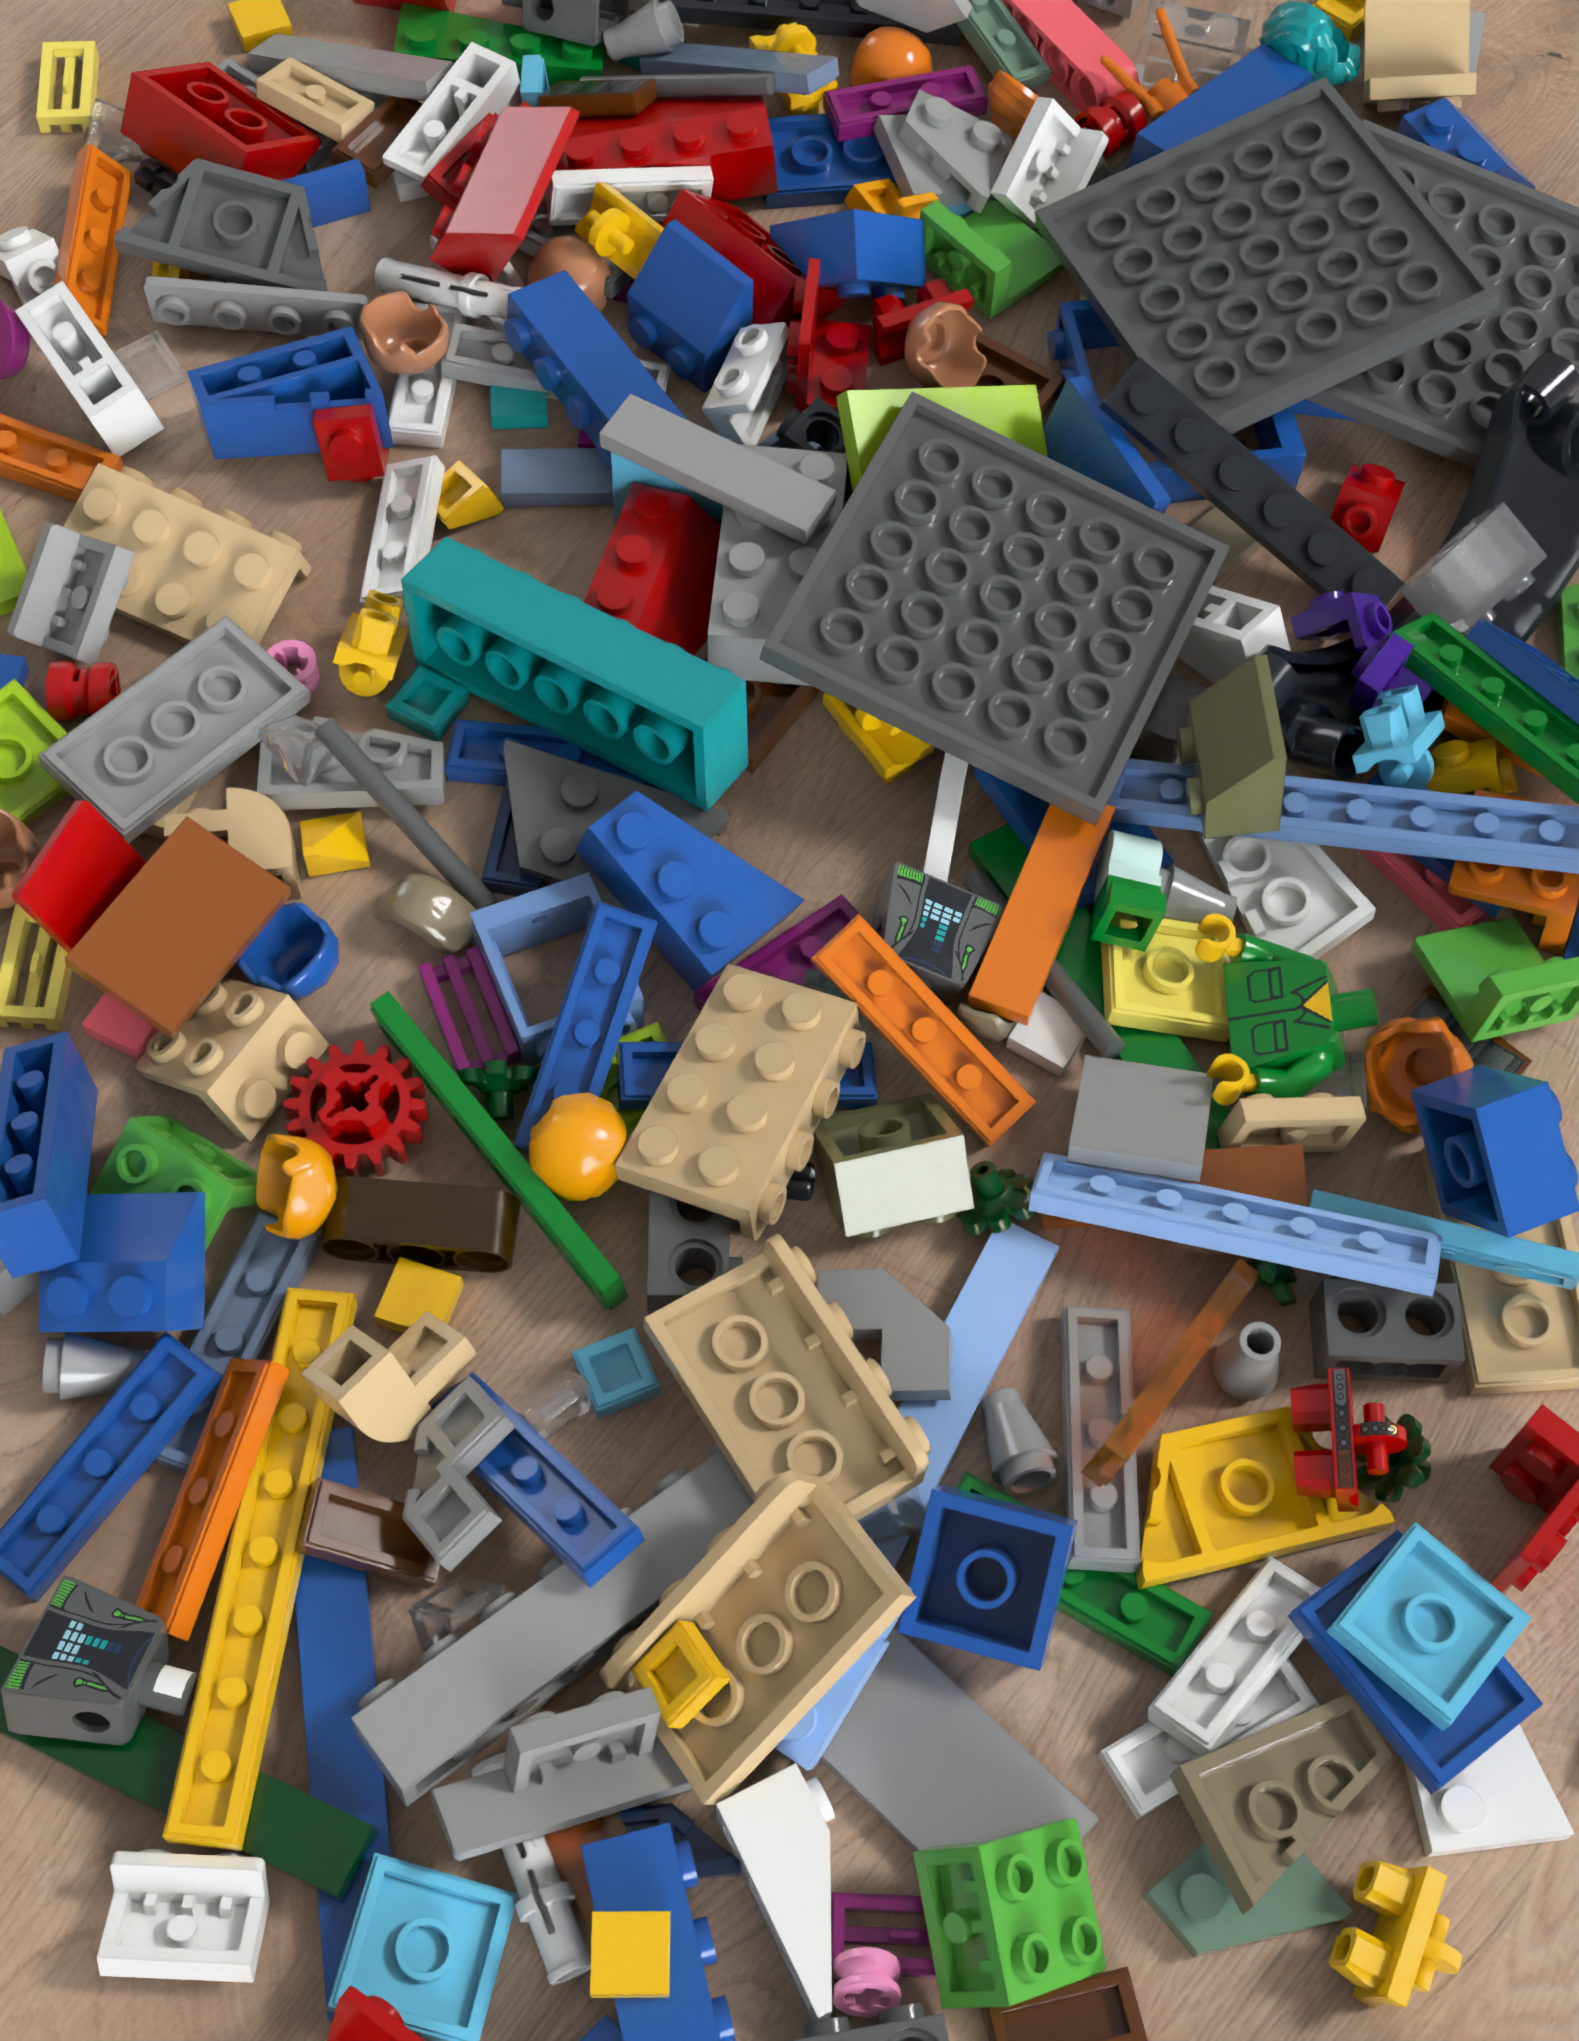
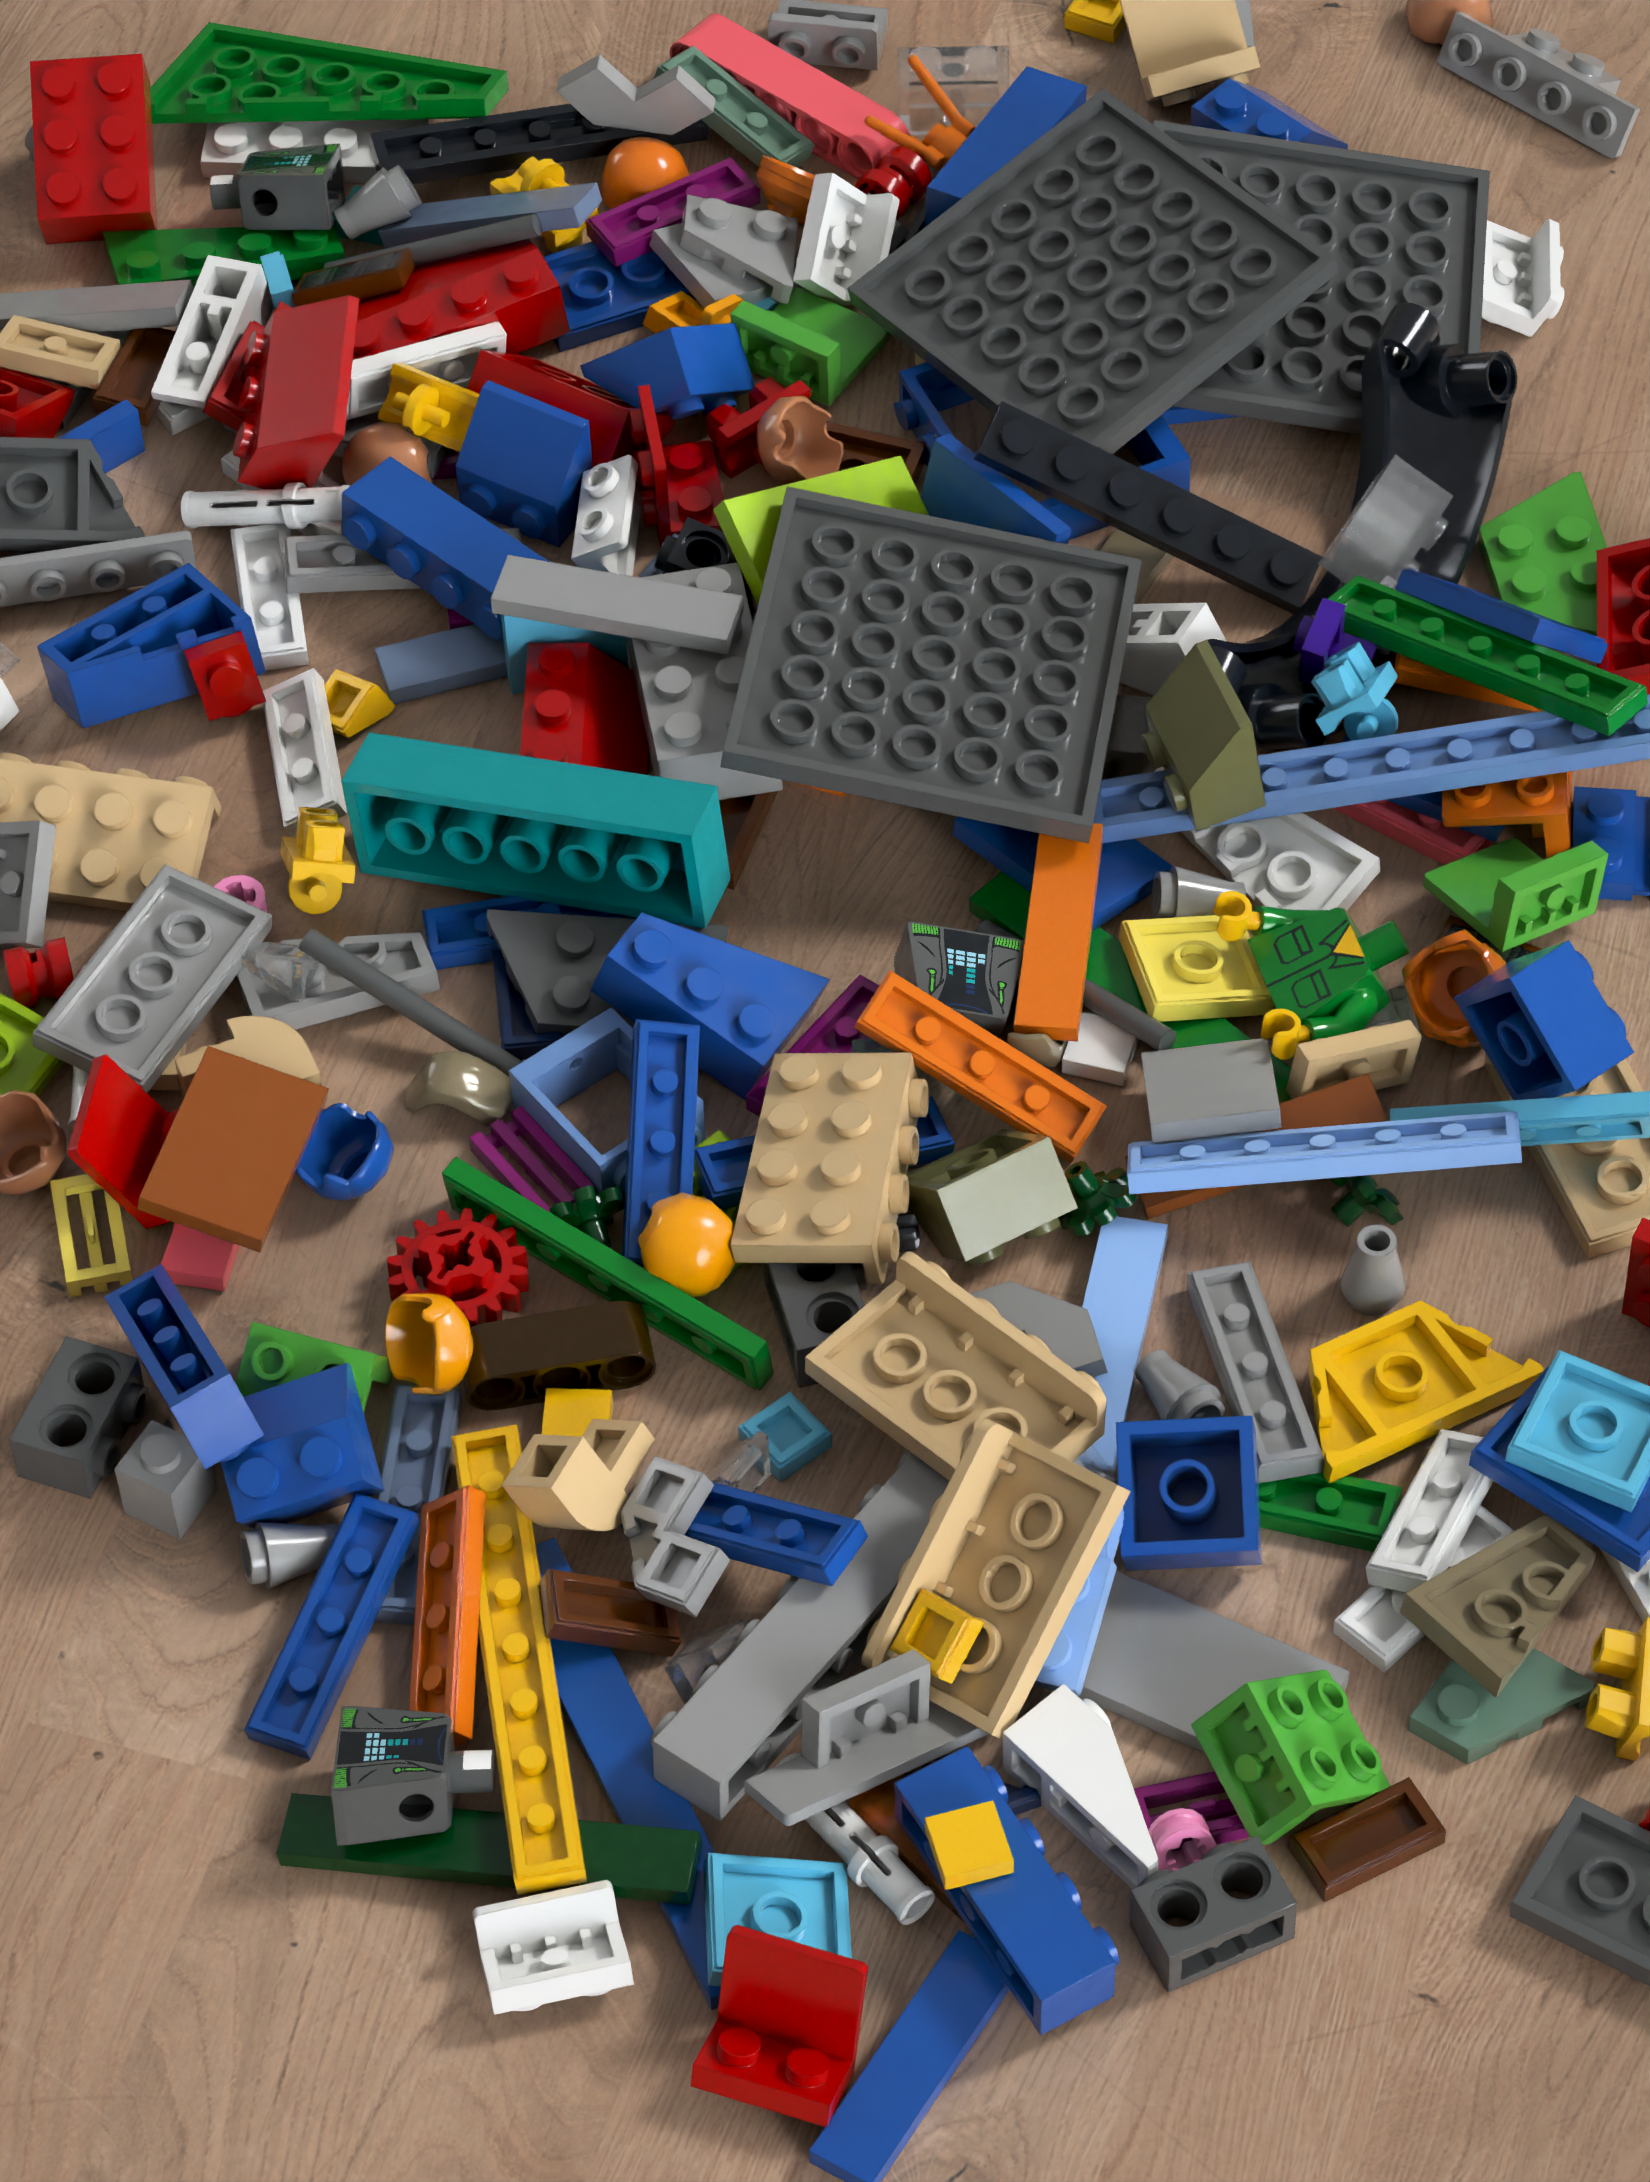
camera: 10 degrees left, 10 degrees down
tan bracket [136,977,330,1142] -> none
yellow slope [300,811,370,877] -> none
nougat hair [359,291,450,375] -> none
teal tile [385,664,470,742] -> none
teal tile [490,385,548,429] -> none
yellow hips [823,693,935,783] -> none
white tile [923,752,968,882] -> none
clear orange tile [1081,1258,1259,1487] -> none
leg [1090,830,1166,952] -> none
teal hair [1259,1,1361,87] -> none
dark purple bracket [1290,591,1393,653] -> none
red hips [1290,1368,1408,1512] -> none
dark grey brick [1309,1276,1465,1383] -> none
red bracket [1330,464,1405,553] -> none
dark green plant [1356,1414,1431,1503] -> none
yellow bracket [1425,737,1519,795] -> none

